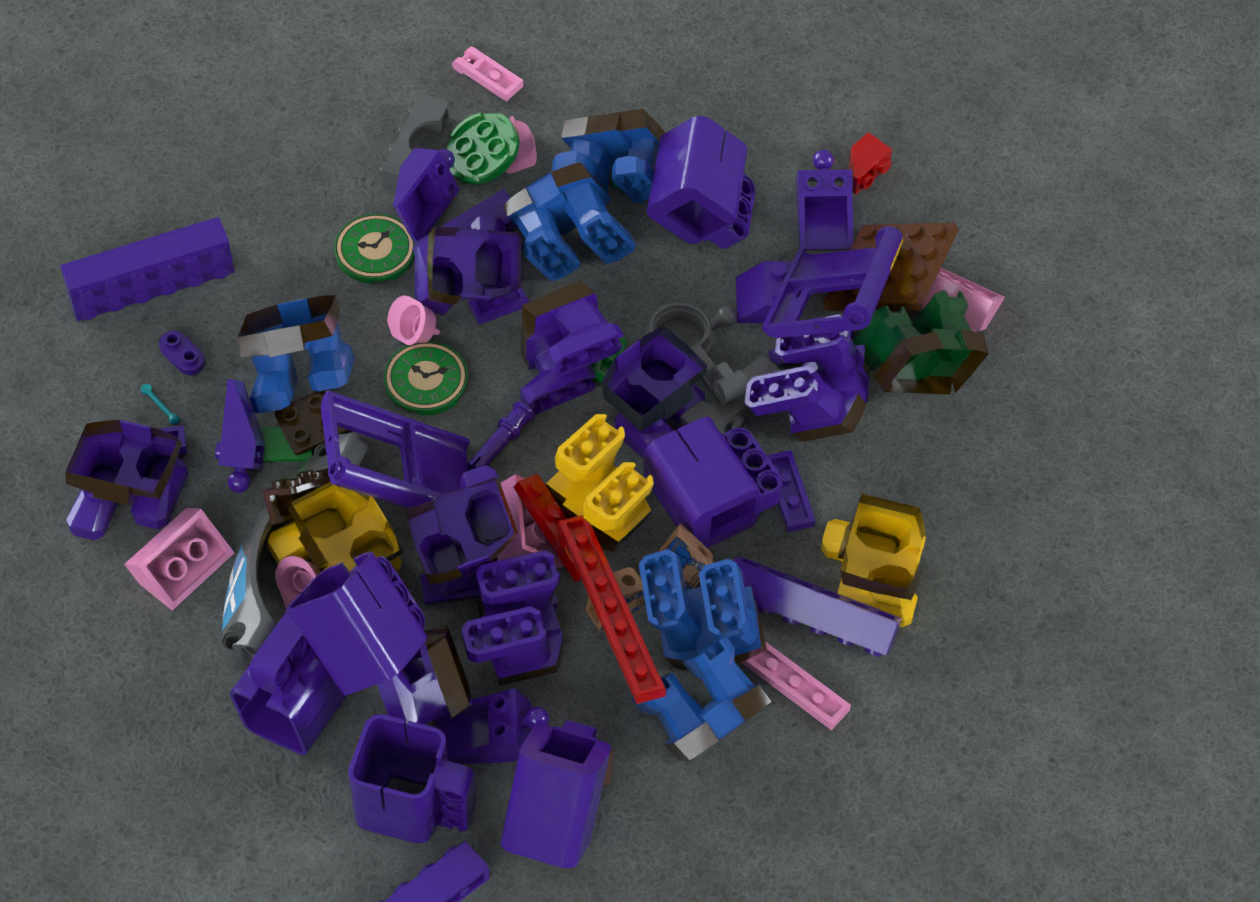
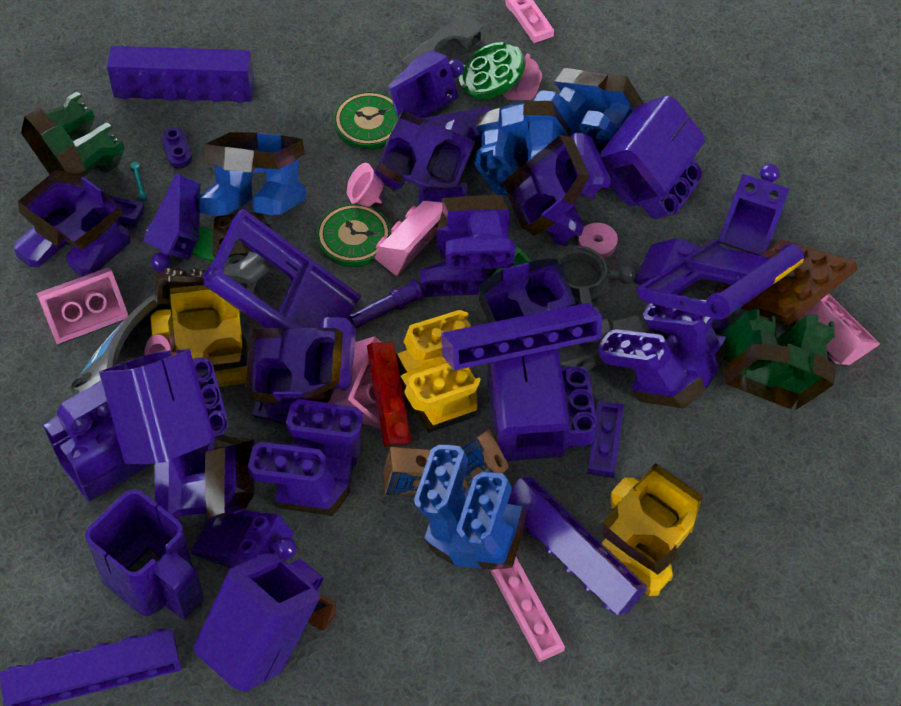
camera: 25 degrees right, 0 degrees up
red tile [559,515,666,704] -> none
blue piece [631,636,771,761] -> none
red slope [849,132,892,194] -> none
none -> dark green piece [21,92,125,177]
none -> bright pink slope [374,201,442,276]
none -> dark purple brick [441,303,602,370]
none -> dark purple piece [503,133,611,246]
none -> bright pink piece [578,223,618,258]

